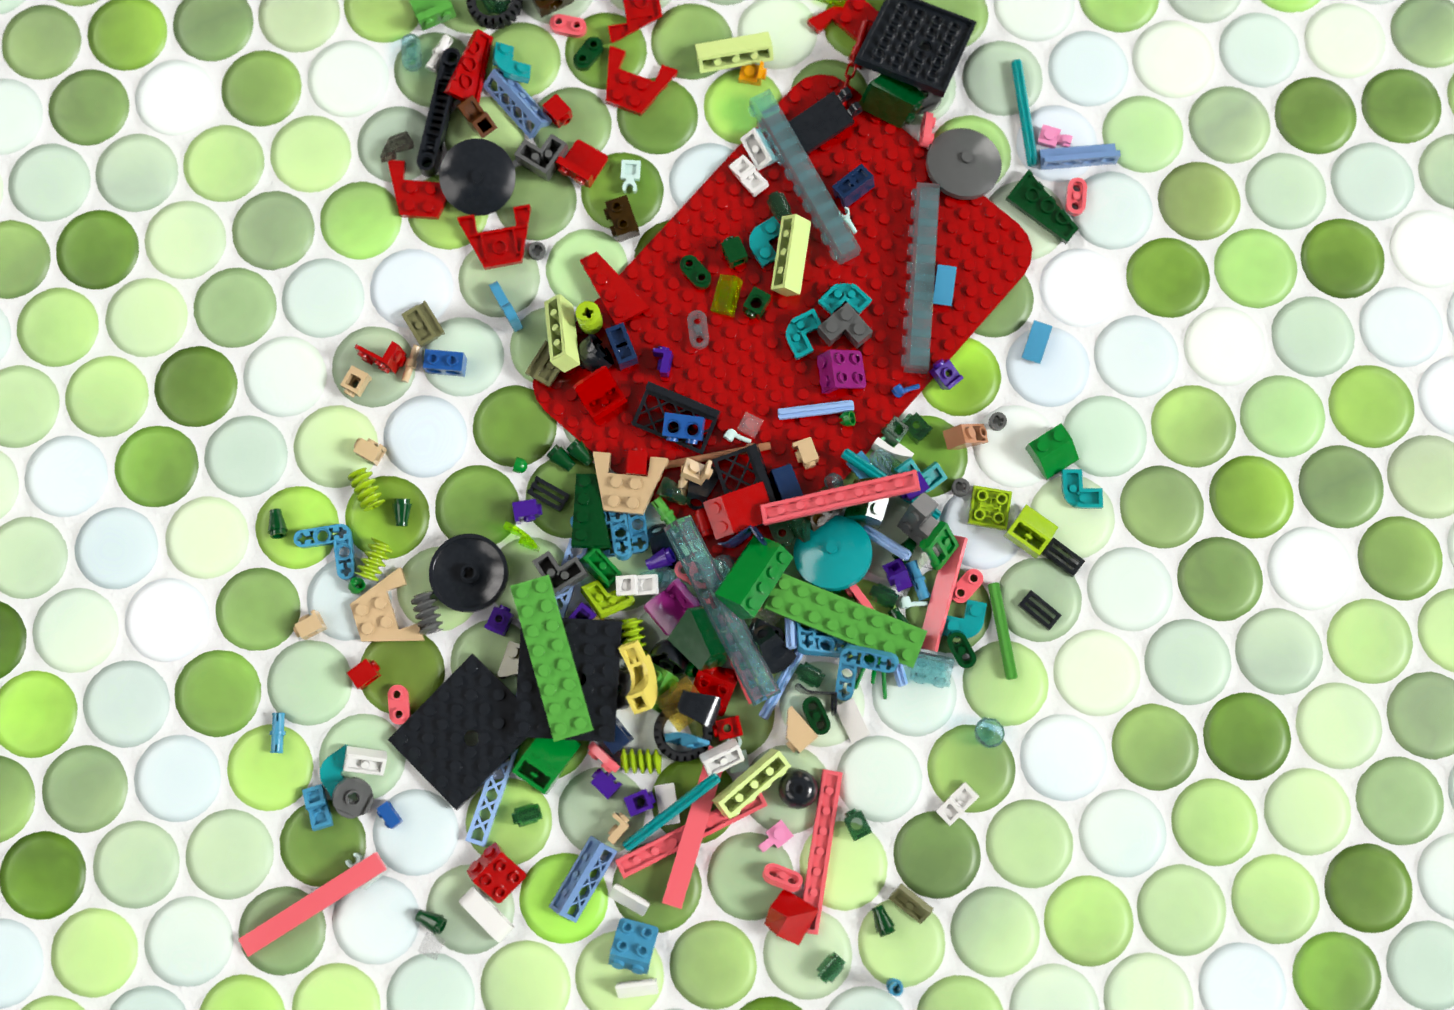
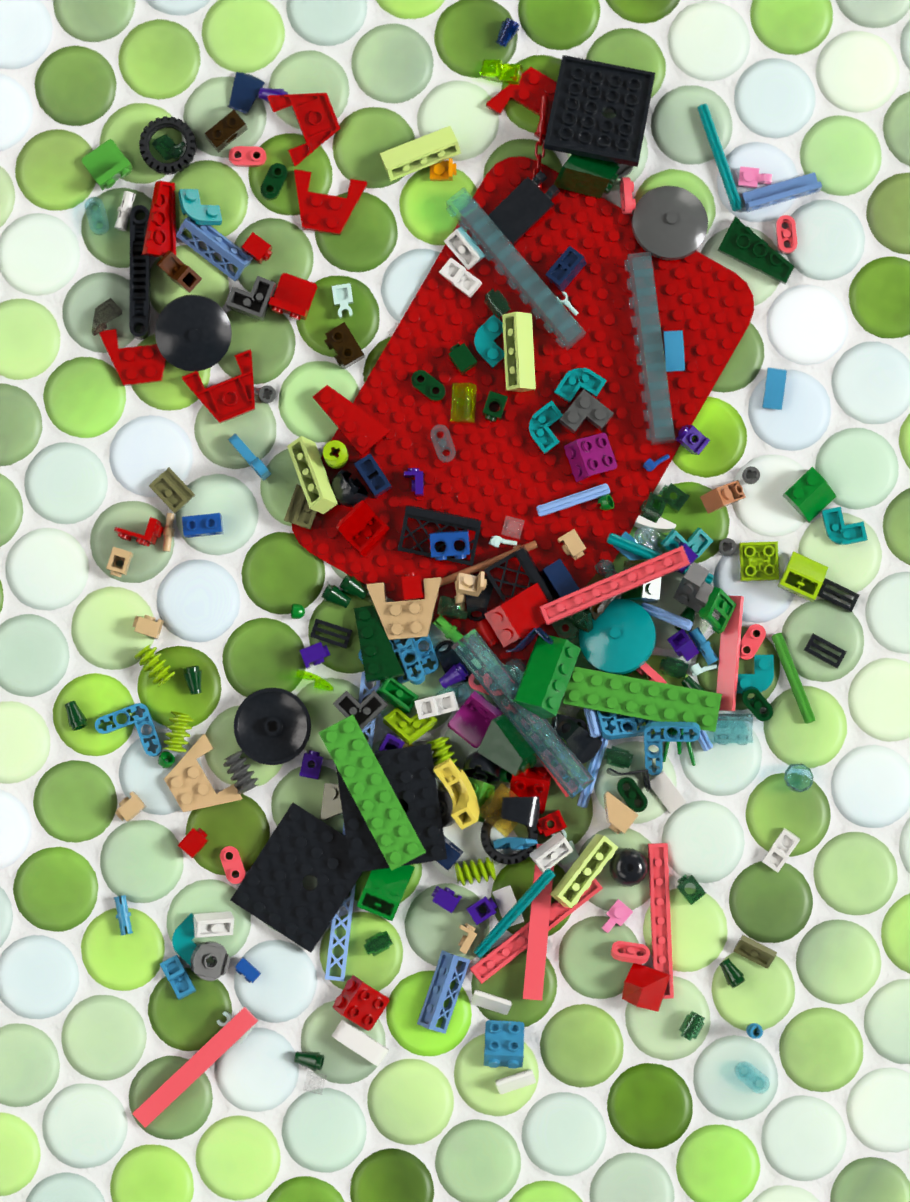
camera: 15 degrees left, 5 degrees up
coral plate [587,741,621,773] -> none

